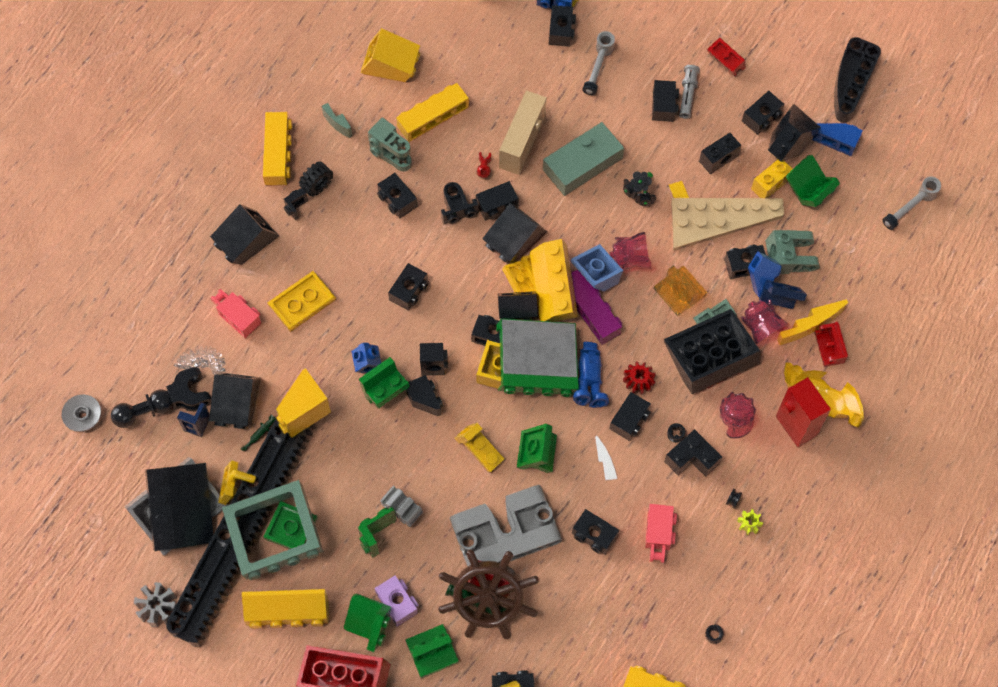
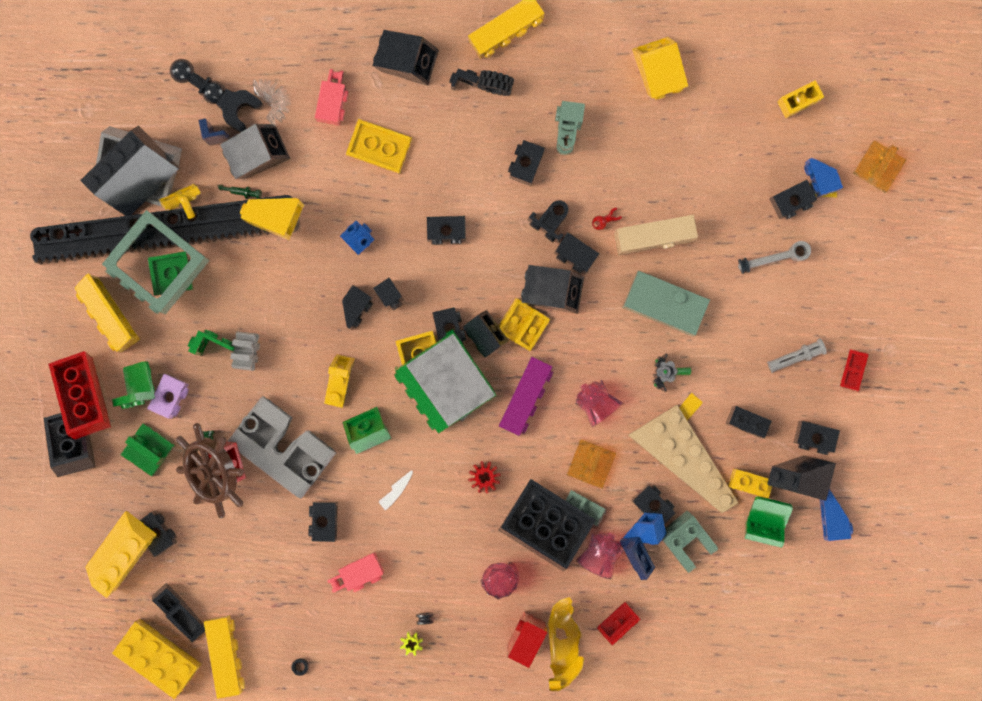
camera: 60 degrees right, 20 degrees up
light grey dish [62,394,101,432] -> none
light grey gear [134,582,176,628] -> none
sand green slope [322,103,352,138] -> none
green bracket [358,357,410,409] -> none
yellow brick [396,83,469,142] -> none
yellow slope [530,239,578,322] -> none
medium blue slope [571,244,623,291] -> none
blue piece [573,342,609,408] -> none
black brick [609,392,651,441] -> none
black brick [652,80,679,122] -> none
black brick [664,429,722,477] -> none
black bush [667,423,685,443] -> none
yellow slope [777,299,848,346] -> none
black beam [834,37,881,123] -> none
light grey piece [882,177,941,230] -> none

